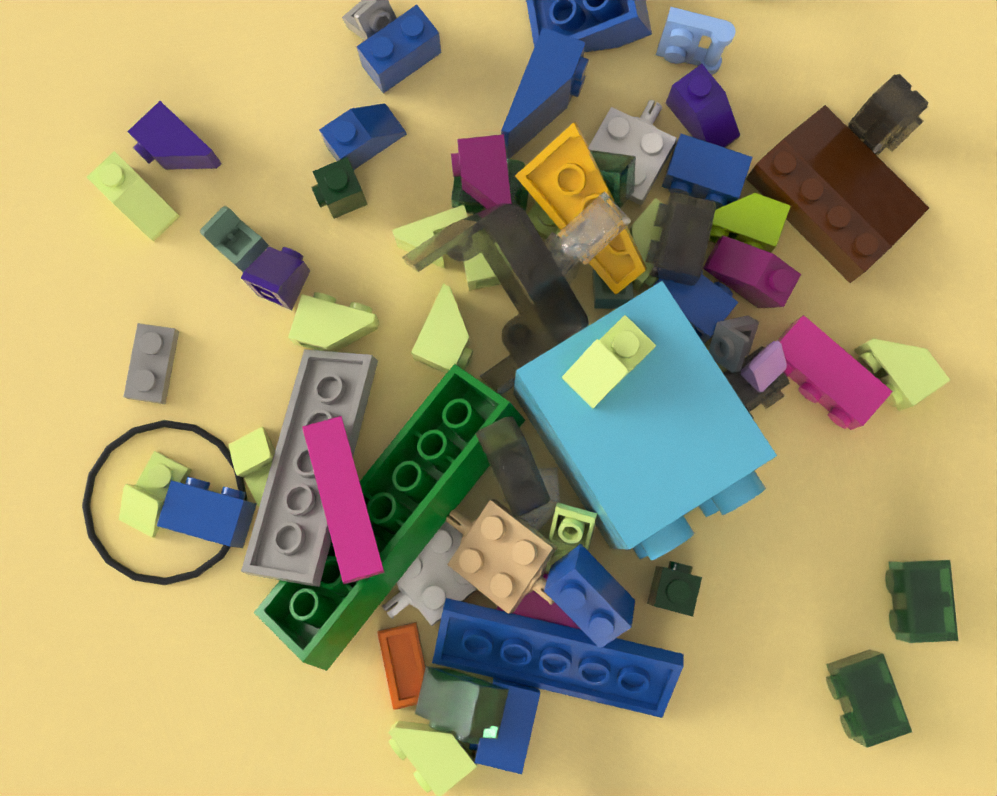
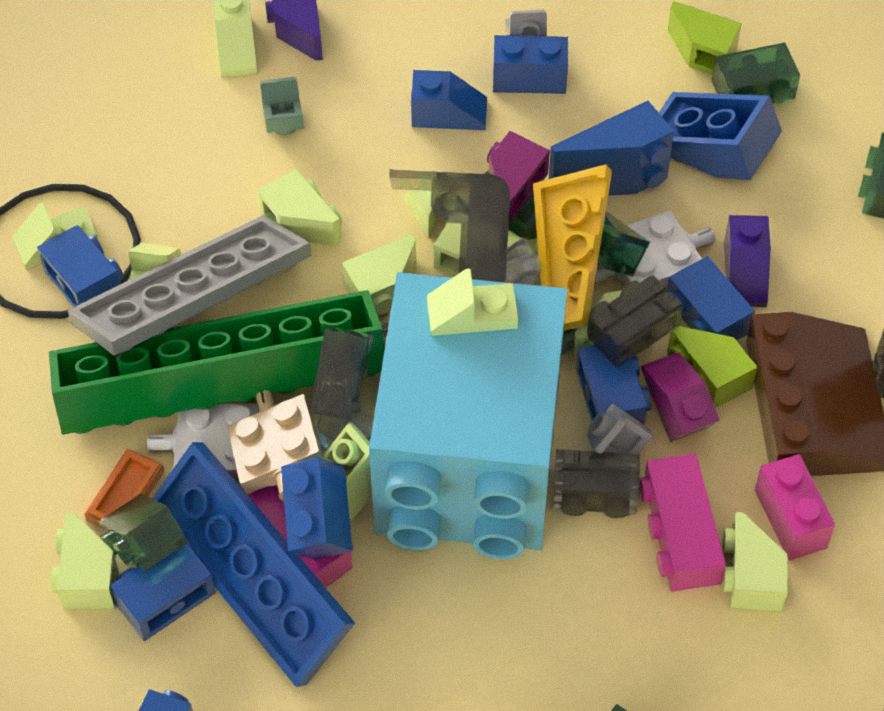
camera: 40 degrees right, 25 degrees down
light grey plate [123,323,179,404] -> none
dark purple slope [241,247,310,311] -> none
dark pink tile [302,416,384,584] -> none
dark green brick [311,157,368,219] -> none
clear slope [557,191,631,265] -> none
dark green brick [647,561,702,617] -> none
light blue plate [656,7,735,75] -> none
lavender slope [740,340,787,392] -> none
none -> dark pink brick [754,454,835,560]

